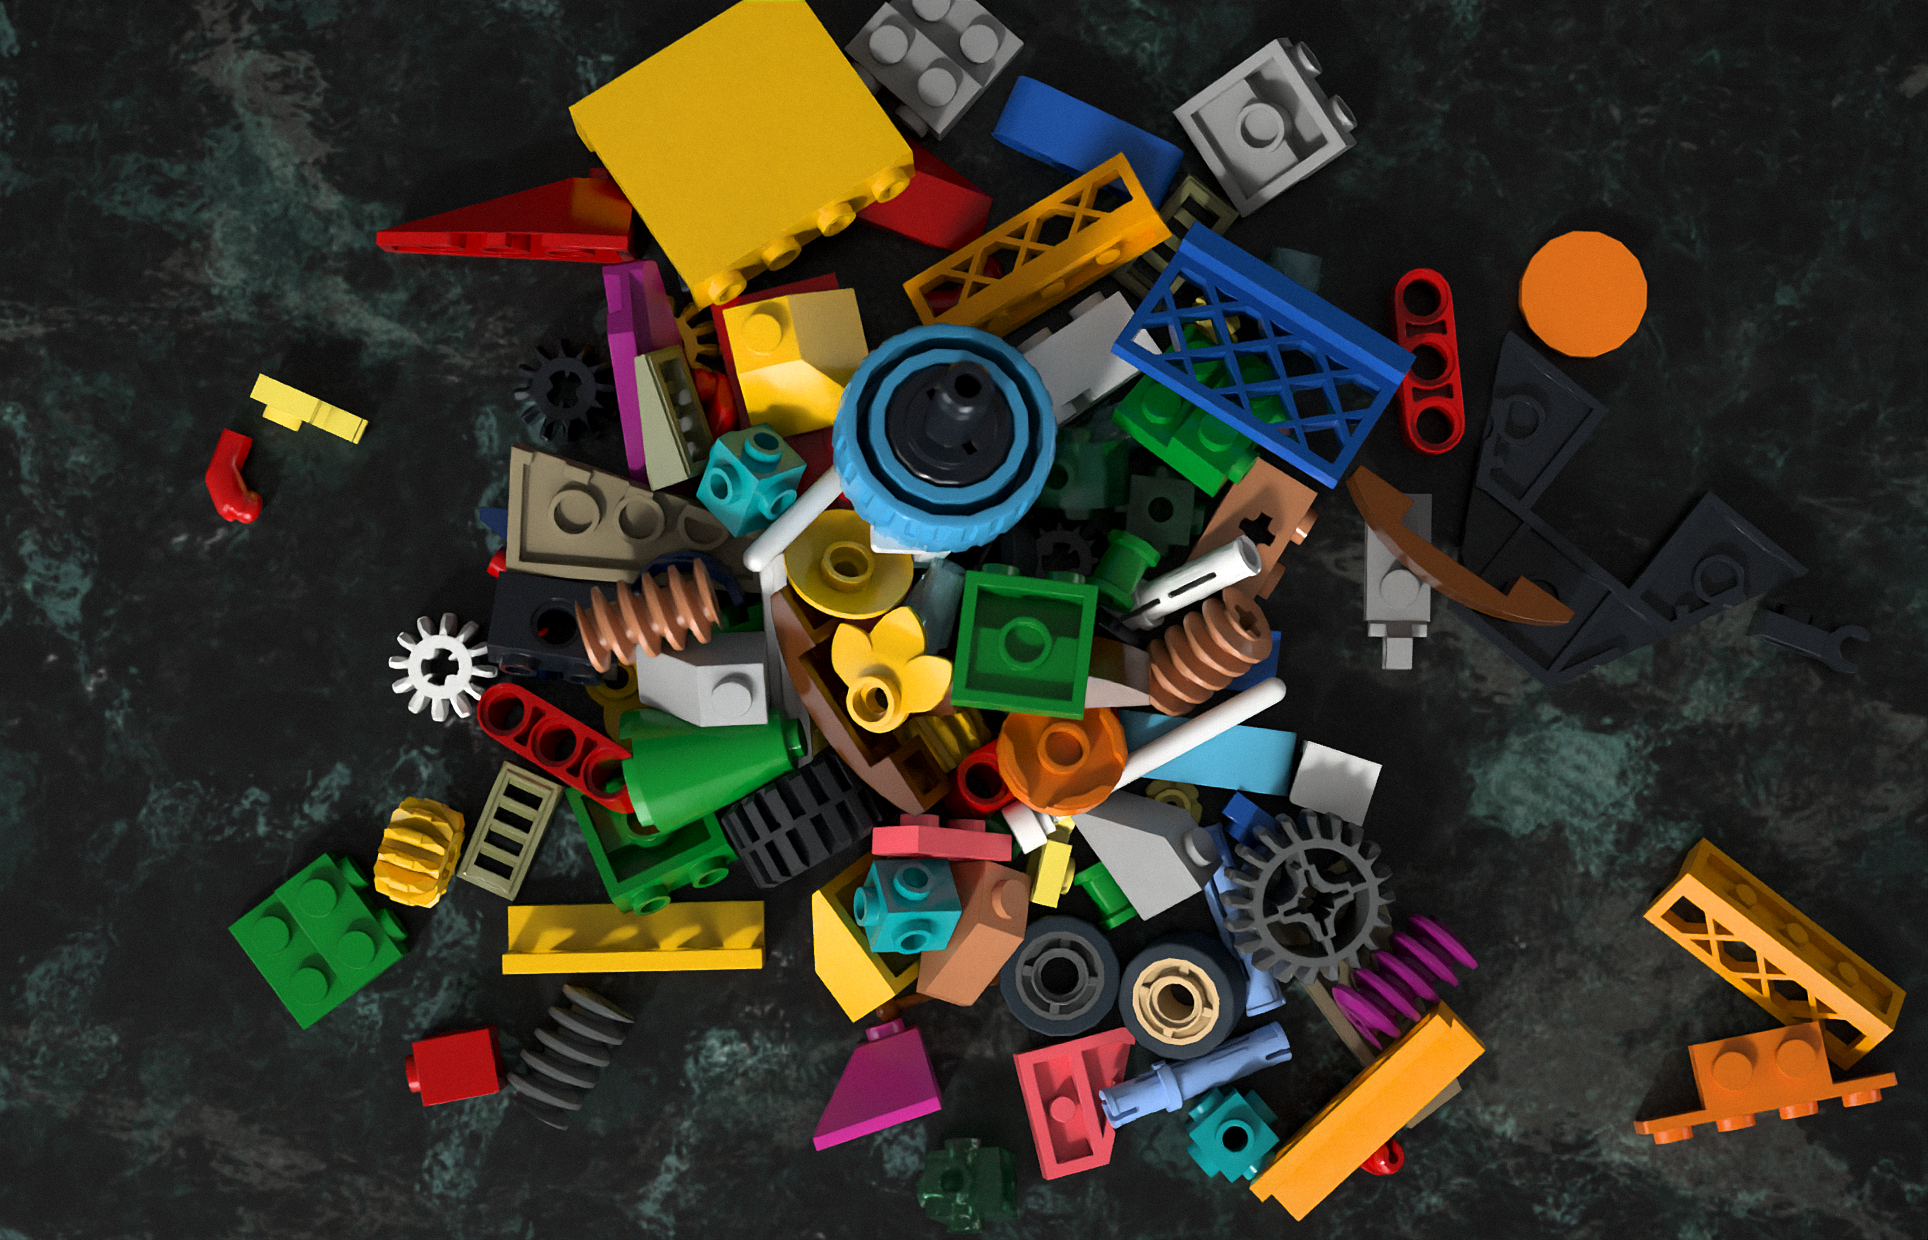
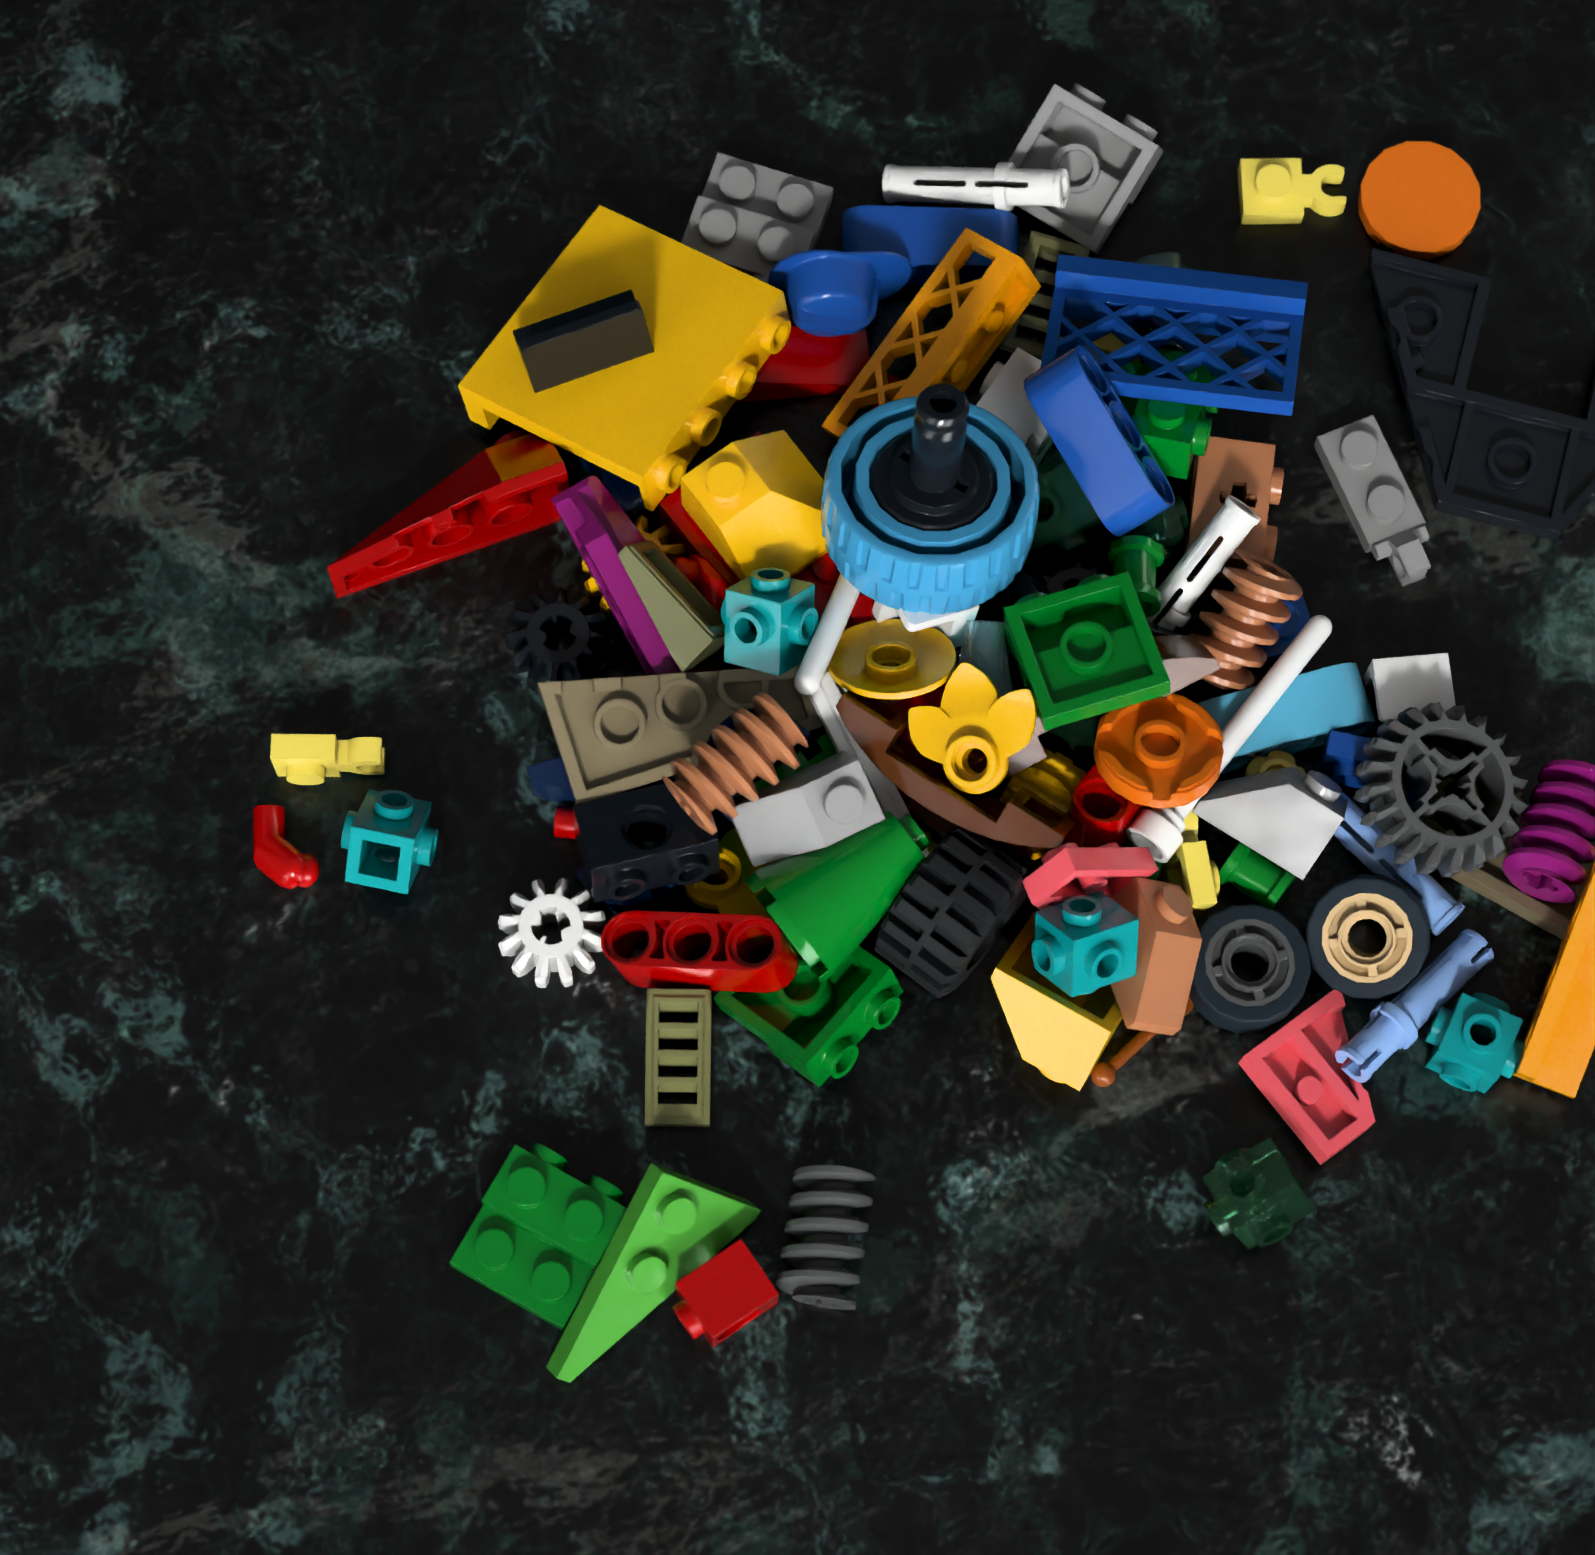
camera: 25 degrees left, 15 degrees down
yellow gear [373,796,465,908] -> none
yellow fence [502,899,766,974] -> none
dark pink slope [813,1017,942,1151] -> none
reddish brown slope [1345,464,1575,626] -> none
red beam [1387,268,1465,457] -> none
none -> teal brick [341,789,439,895]
none -> black panel [512,290,654,393]
none -> bright green wing [546,1162,761,1383]
none -> blue piece [767,250,912,337]
none -> white pin [882,162,1070,211]
none -> blue beam [1023,346,1175,537]
none -> light yellow plate [1238,158,1346,225]

